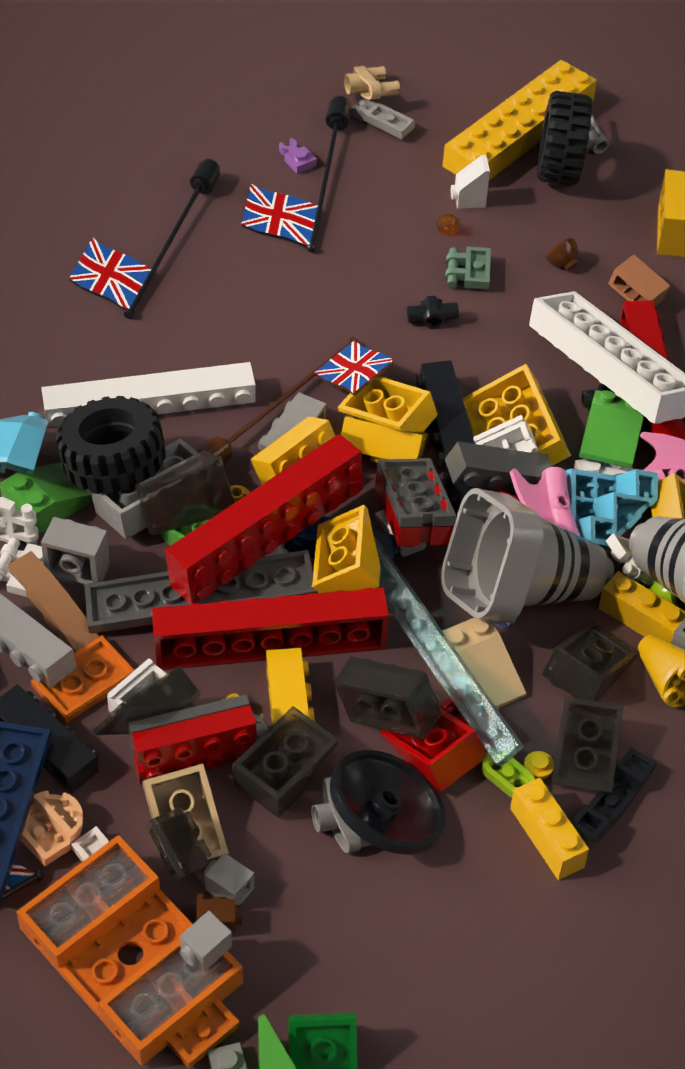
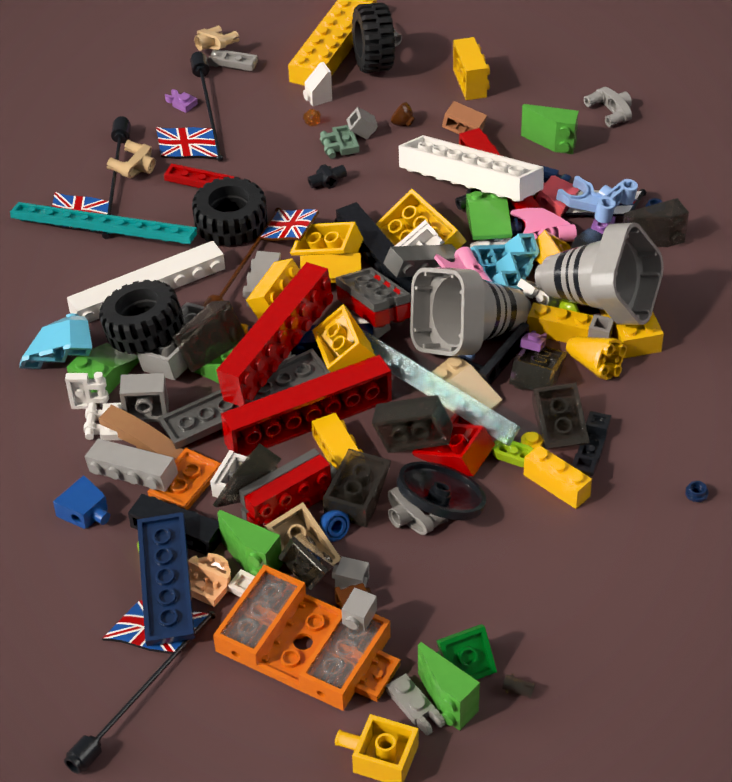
camera: 15 degrees left, 5 degrees down
none -> teal plate [10,202,197,244]
none -> tan connector [107,140,156,178]
none -> red plate [164,163,241,188]
none -> black tyre [192,177,268,247]
none -> bright green slope [218,510,283,576]
none -> blue brick [319,510,350,542]
none -> light grey brick [346,107,378,139]
none -> black piece [463,322,530,385]
none -> dark blue plate [510,217,522,236]
none -> medium lavender plate [520,330,547,352]

